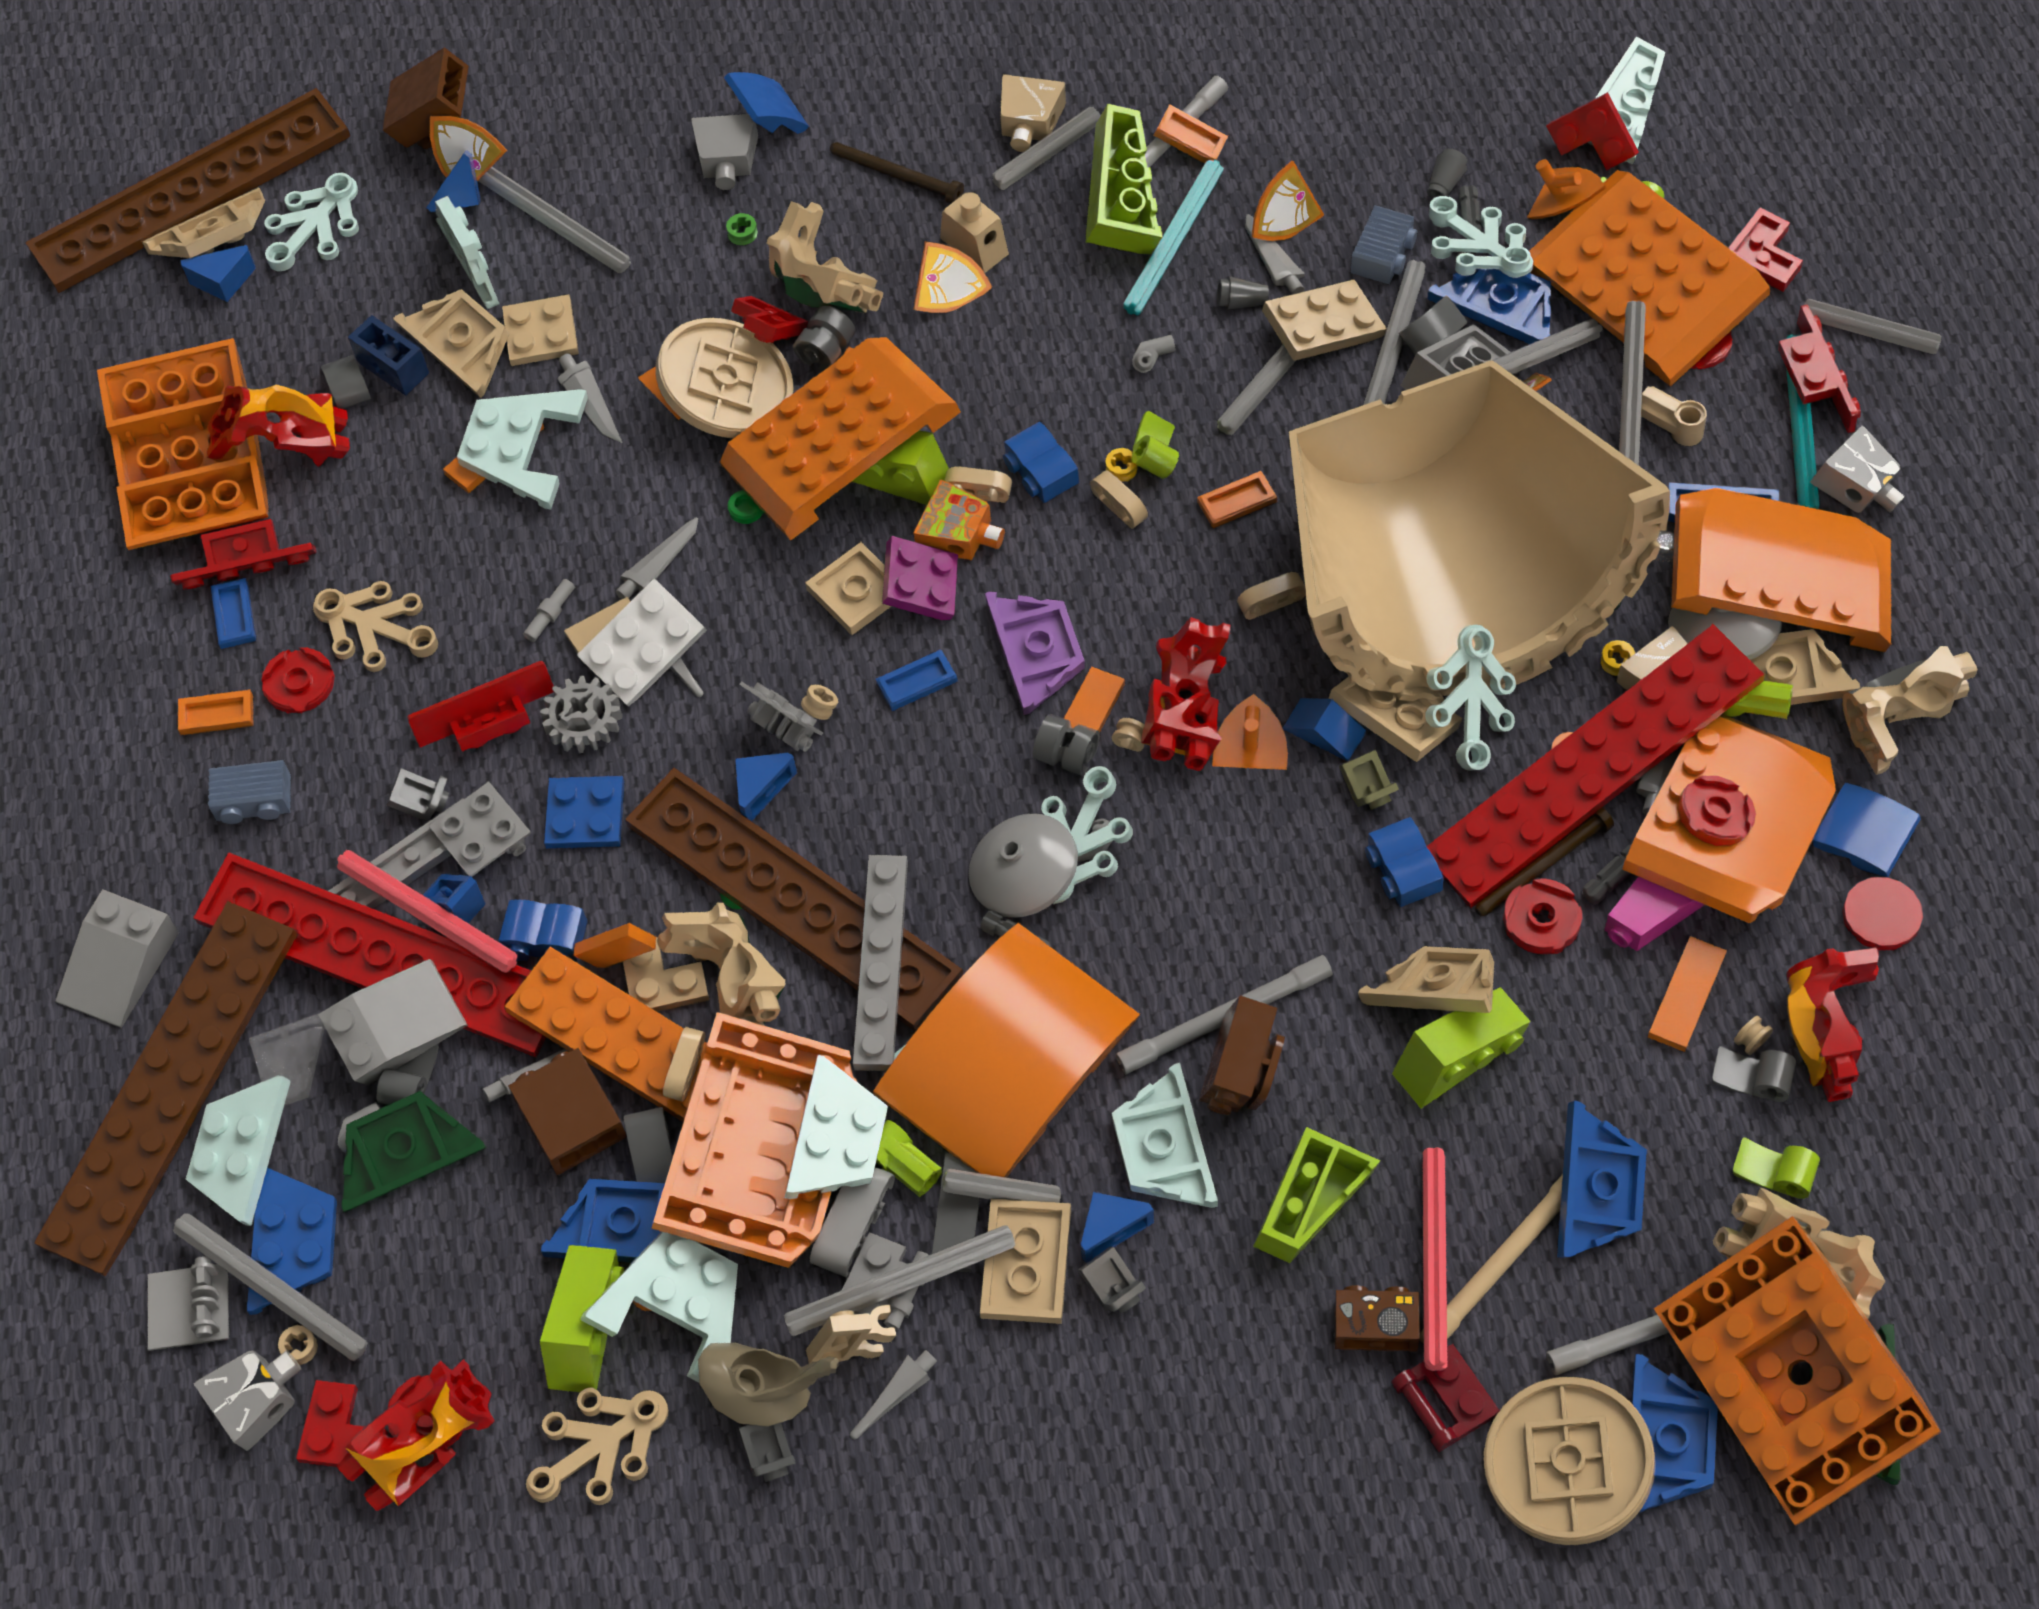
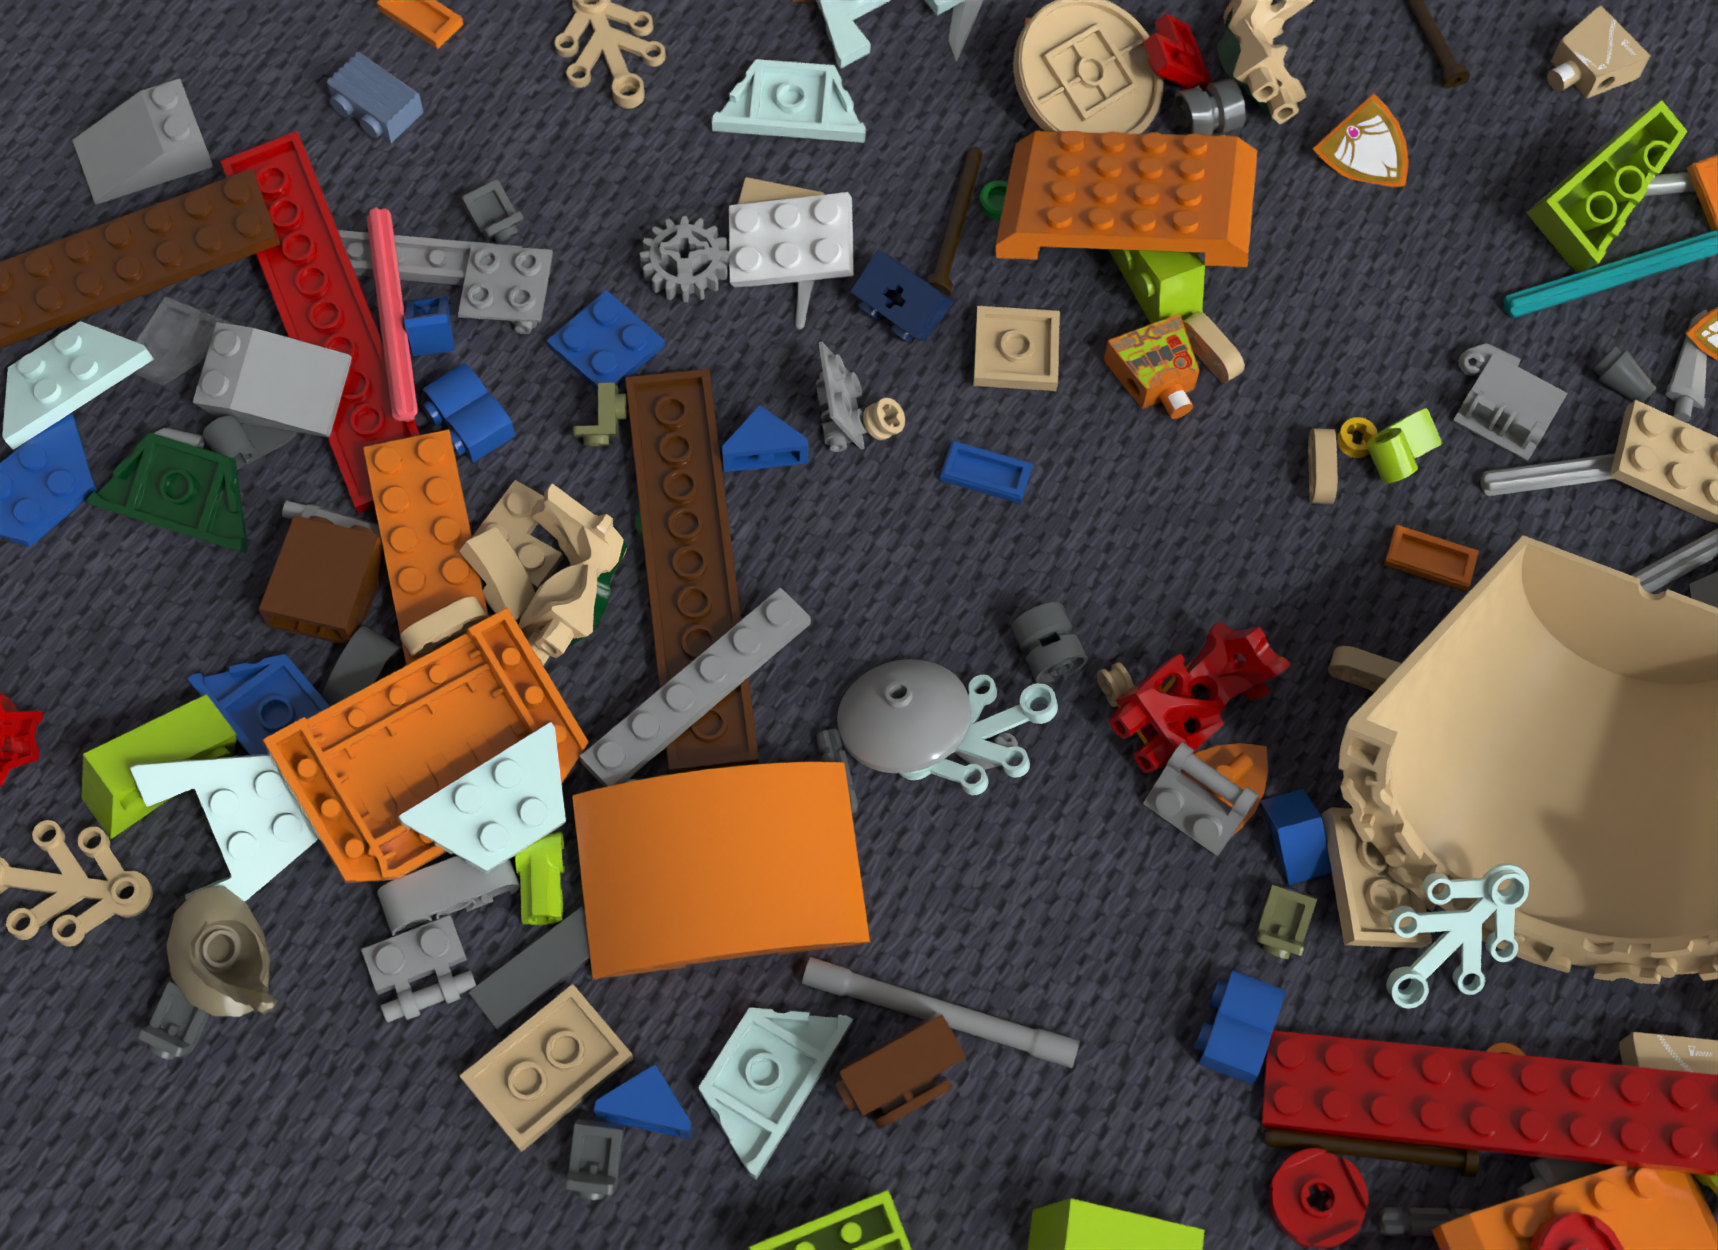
camera: 35 degrees right, 5 degrees up
red tile [262,647,335,713] -> none
red bracket [407,661,554,751] -> none
light grey bar [523,579,575,642] -> none
orange tile [574,923,657,968] -> none
light grey bar [616,517,698,599] -> none
light grey axle [784,1225,1015,1336] -> none
tan plate [806,1305,896,1363] -> none
light grey piece [850,1350,937,1440] -> none
magenta plate [882,536,958,620] -> none
tan torso [940,193,1009,273] -> none
light grey axle [943,1169,1061,1203] -> none
medium lavender wing [985,592,1085,715] -> none
light grey axle [992,107,1101,190] -> none
blue brick [1003,422,1080,503] -> none
orange tile [1064,666,1125,732] -> none
tan wing [1358,946,1494,1013] -> none
yellow bush [1601,640,1635,676] -> none
none -> tan slope [459,527,535,622]
none -> olive bracket [573,382,626,446]
none -> light aqua wing [712,59,866,143]
none -> dark blue brick [850,250,954,342]
none -> dark brown bar [925,147,983,297]
none -> light grey plate [1143,742,1259,856]
none -> light grey hinge [1453,354,1568,462]

